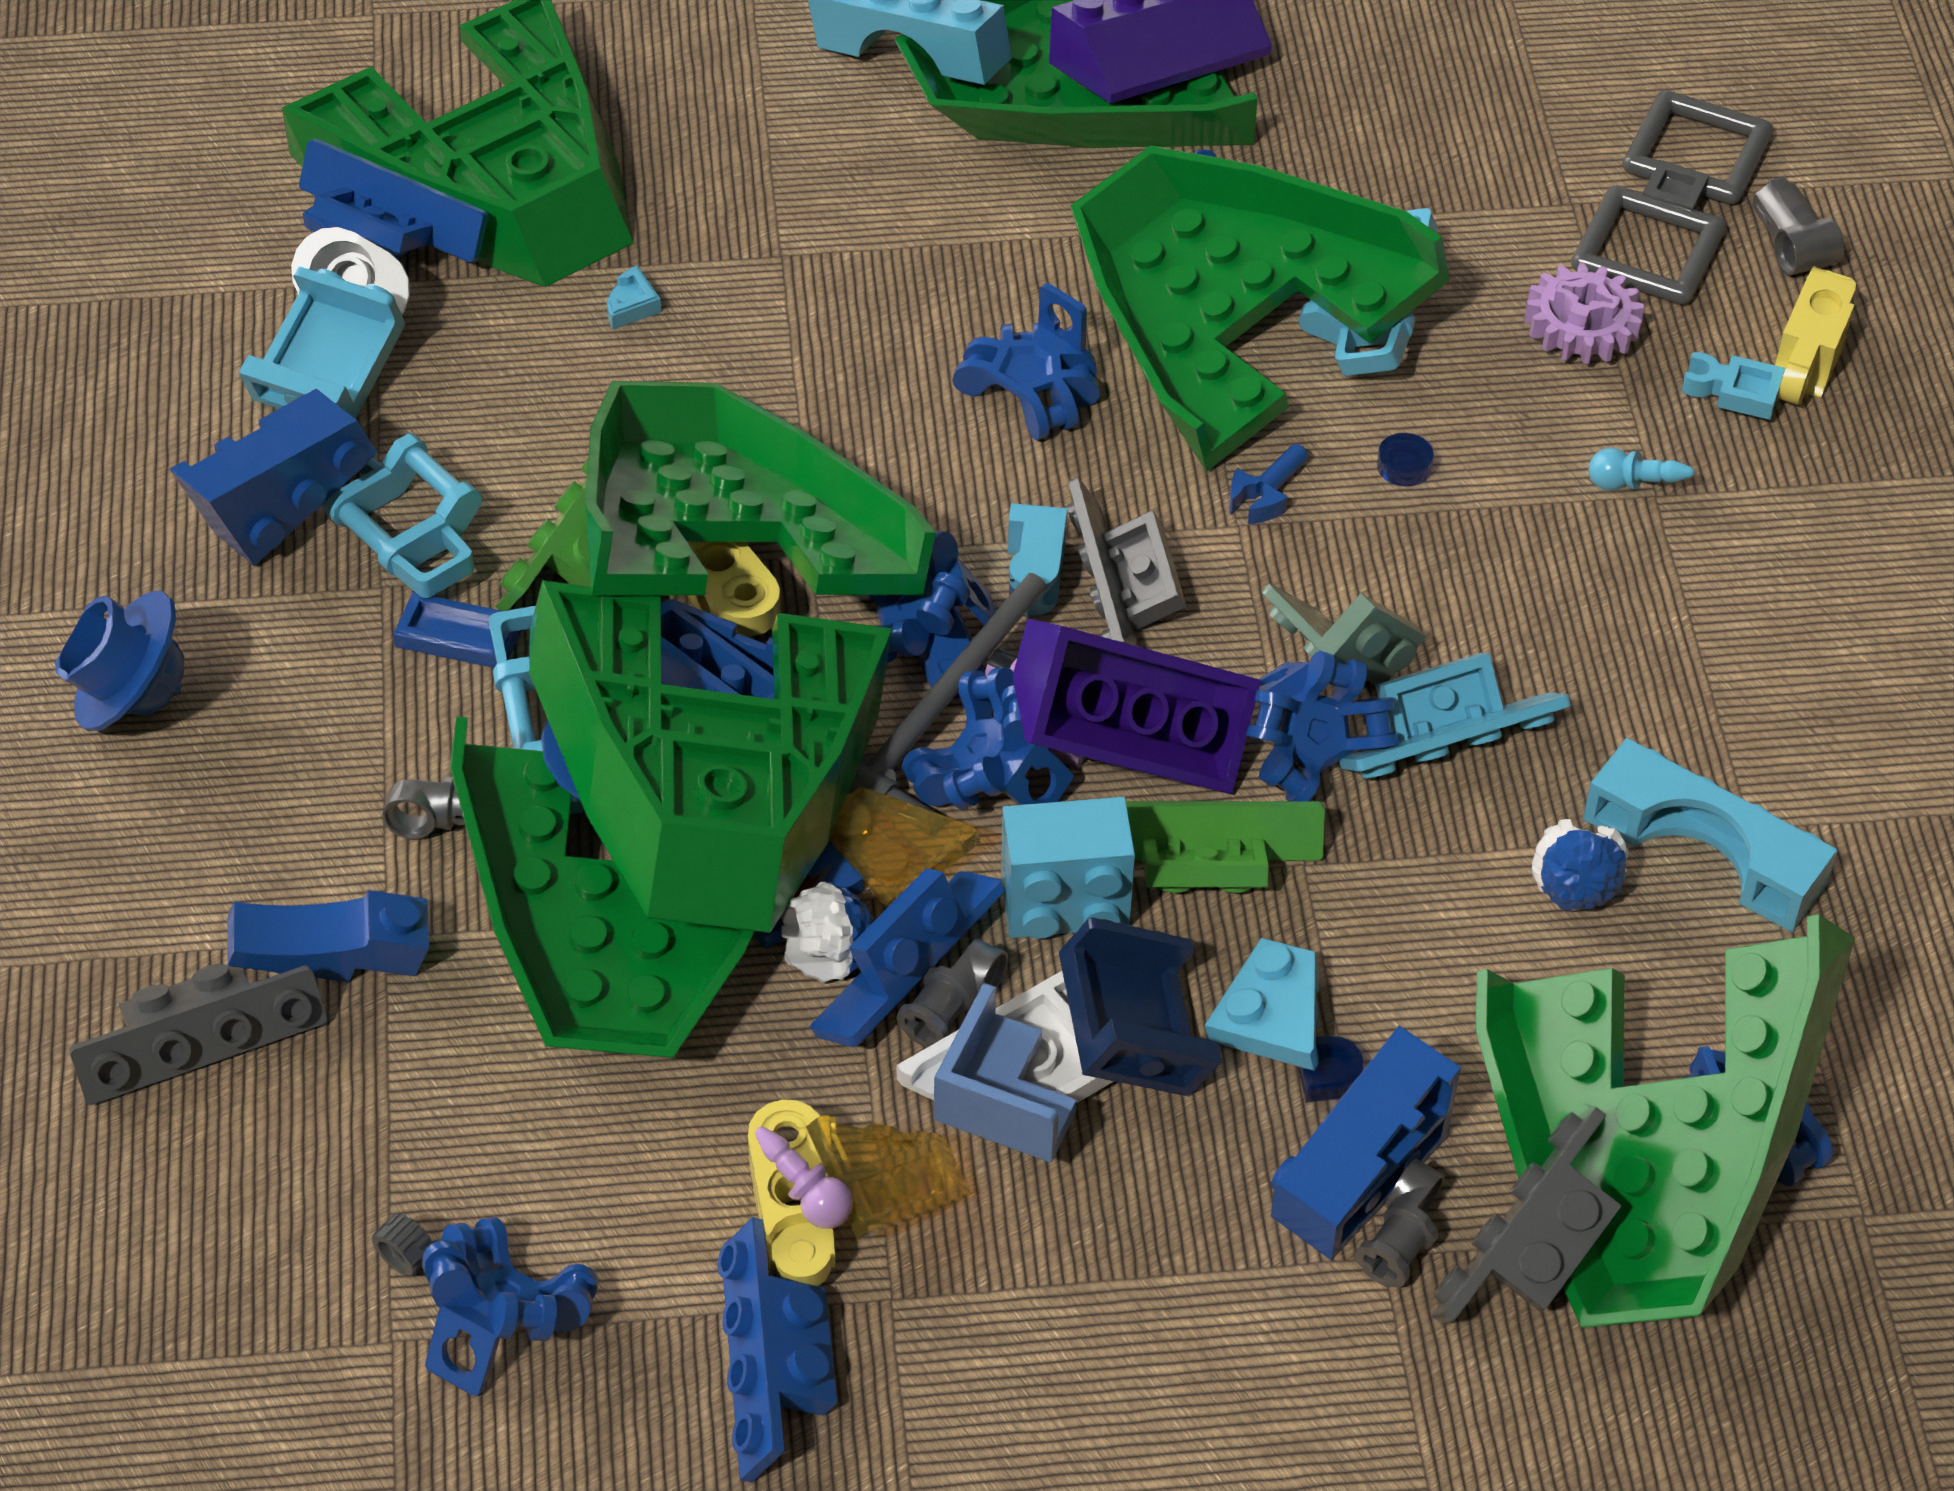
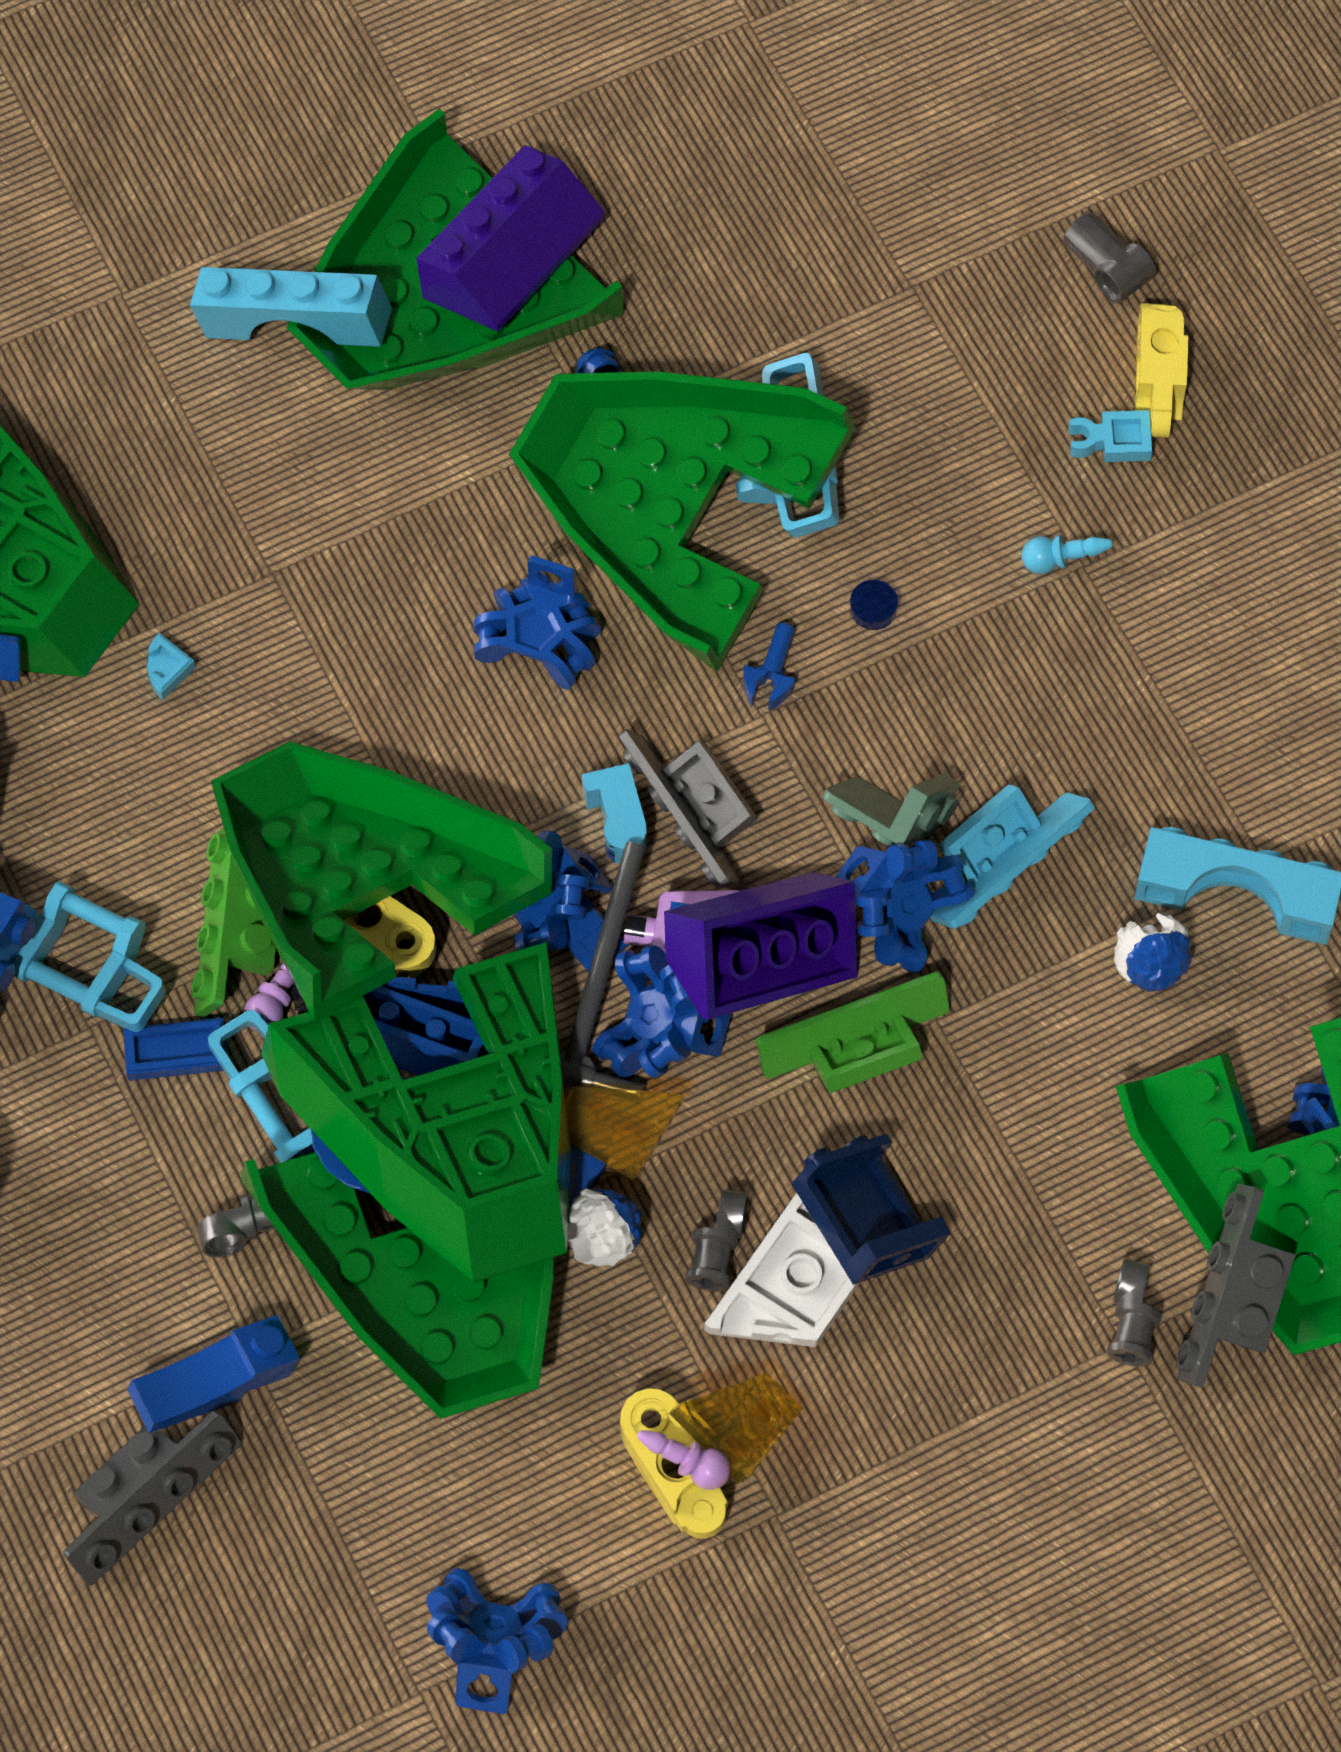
camera: 20 degrees left, 15 degrees up
dark grey axle [372,1212,434,1276] -> none
blue bracket [718,1217,837,1483] -> none
blue bracket [810,868,1005,1047] -> none
medium blue panel [934,983,1077,1163] -> none
medium azure brick [1001,797,1135,939] -> none
medium azure wing [1204,938,1319,1071] -> none
blue wedge [1271,1025,1461,1260] -> none
clear blue tile [1298,1035,1364,1103] -> none
lavender gear [1524,263,1644,364] -> none
dark grey bar [1571,90,1773,305] -> none

